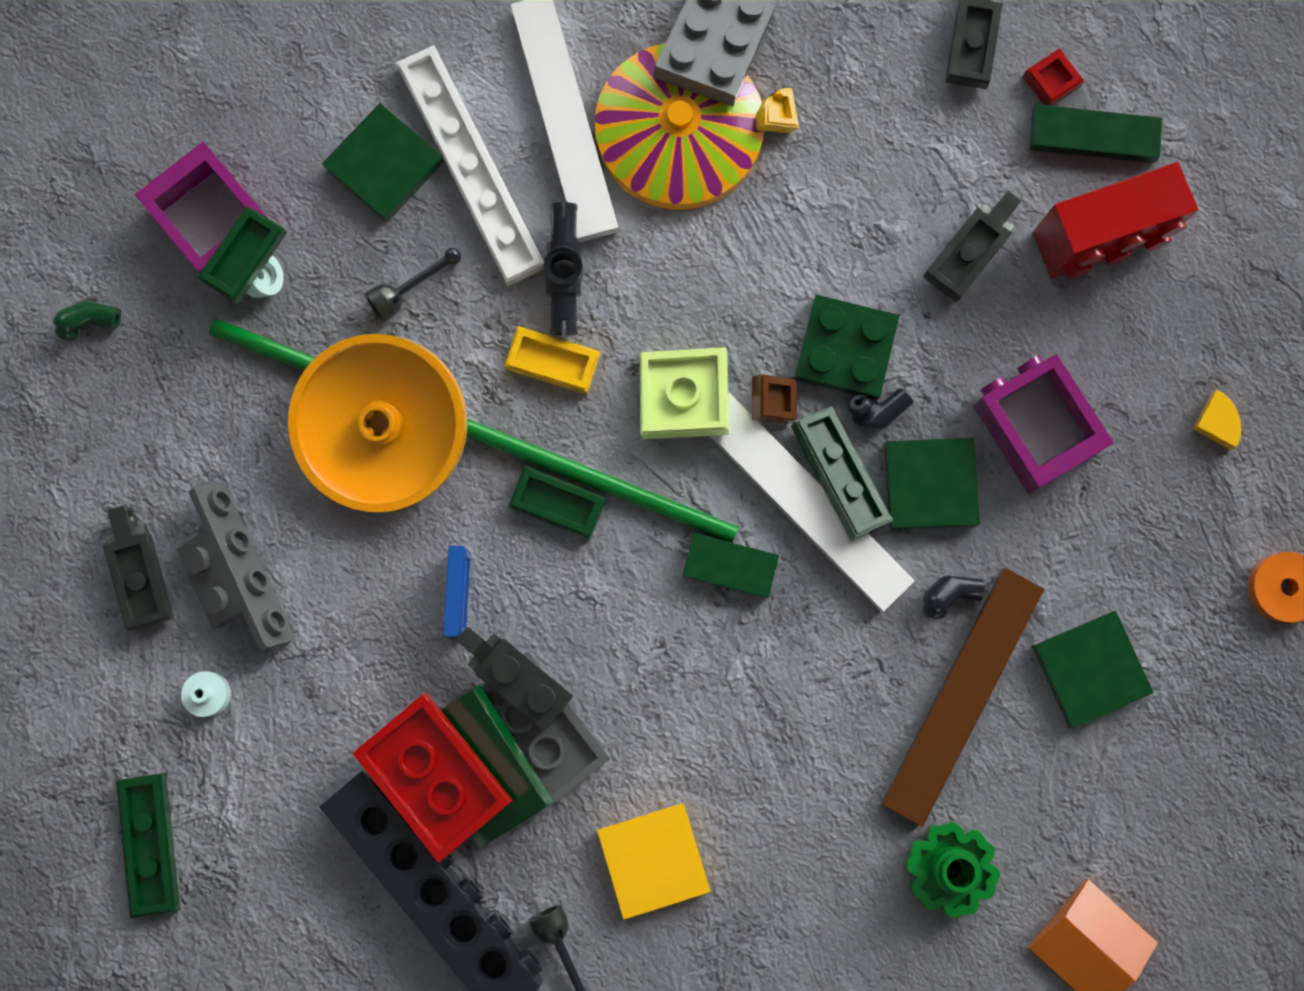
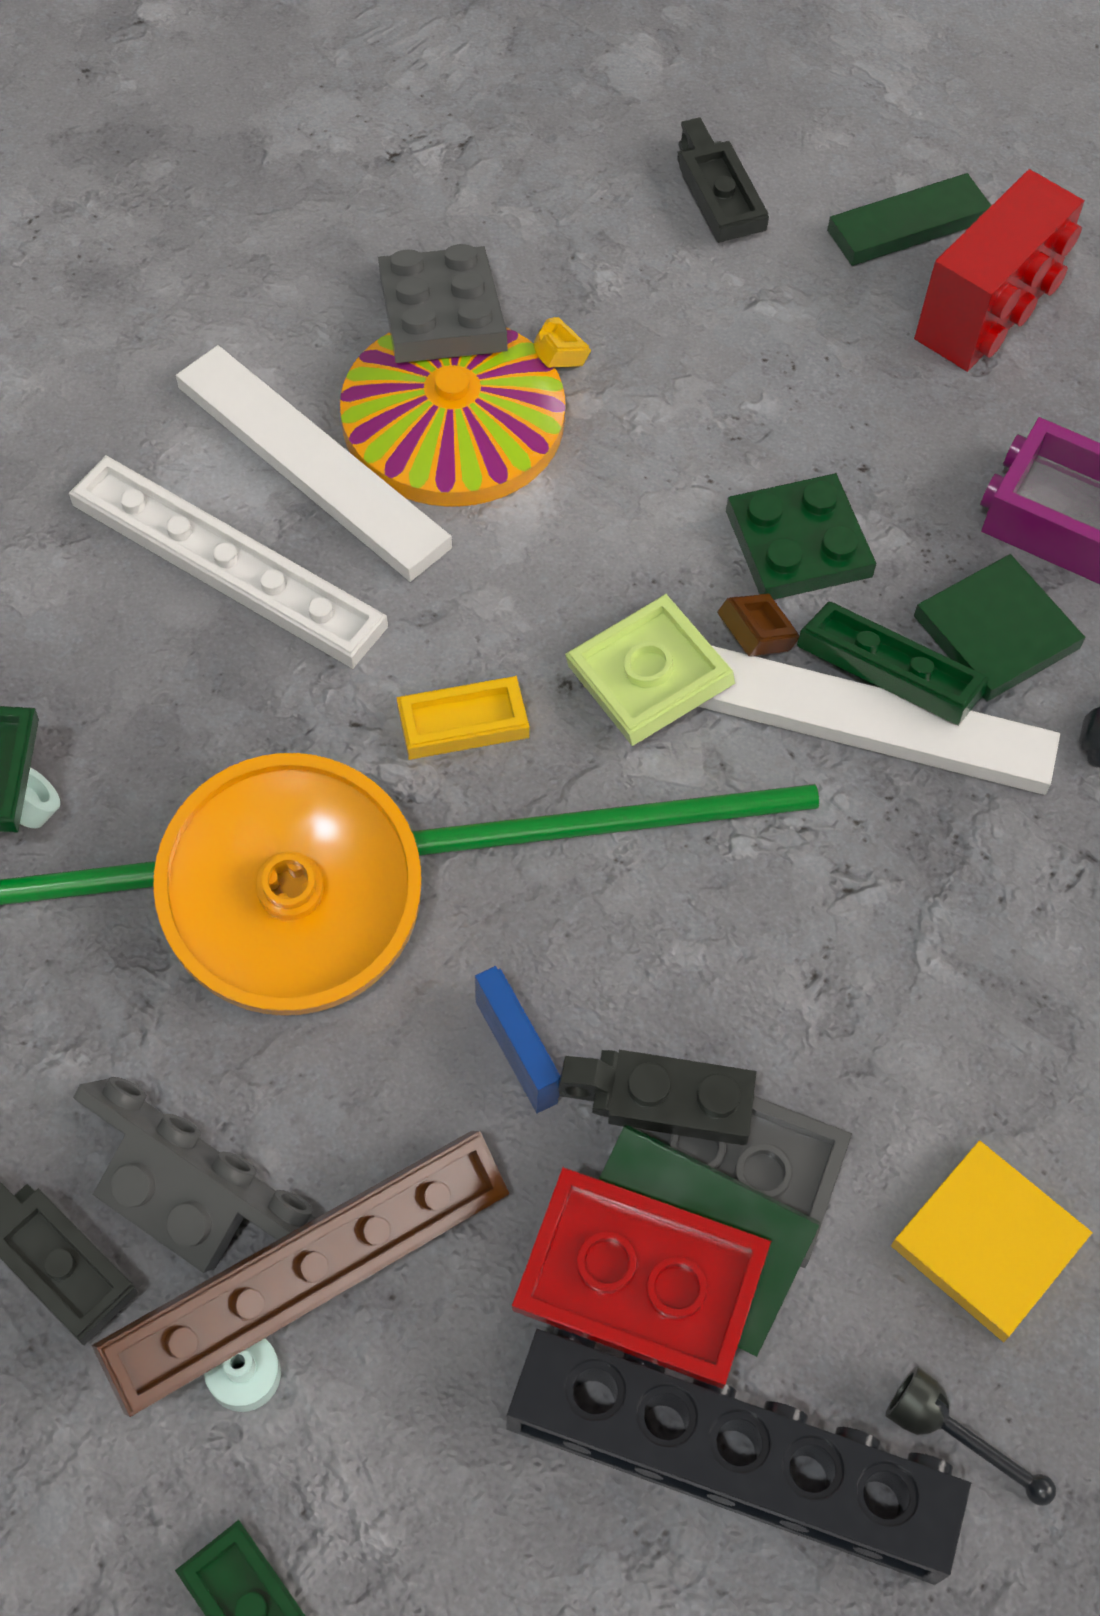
camera: 30 degrees left, 20 degrees down
dark green tile [322,103,444,222] -> none
hinge [364,248,461,323] -> none
dark green tile [508,466,607,540] -> none
black pin [543,202,584,336] -> none
dark green tile [682,533,779,599] -> none
black arm [848,388,914,429] -> none
pearl dark grey hinge [923,191,1022,303] -> none
red tile [1022,48,1084,106] -> none
none -> tile [91,1131,509,1417]

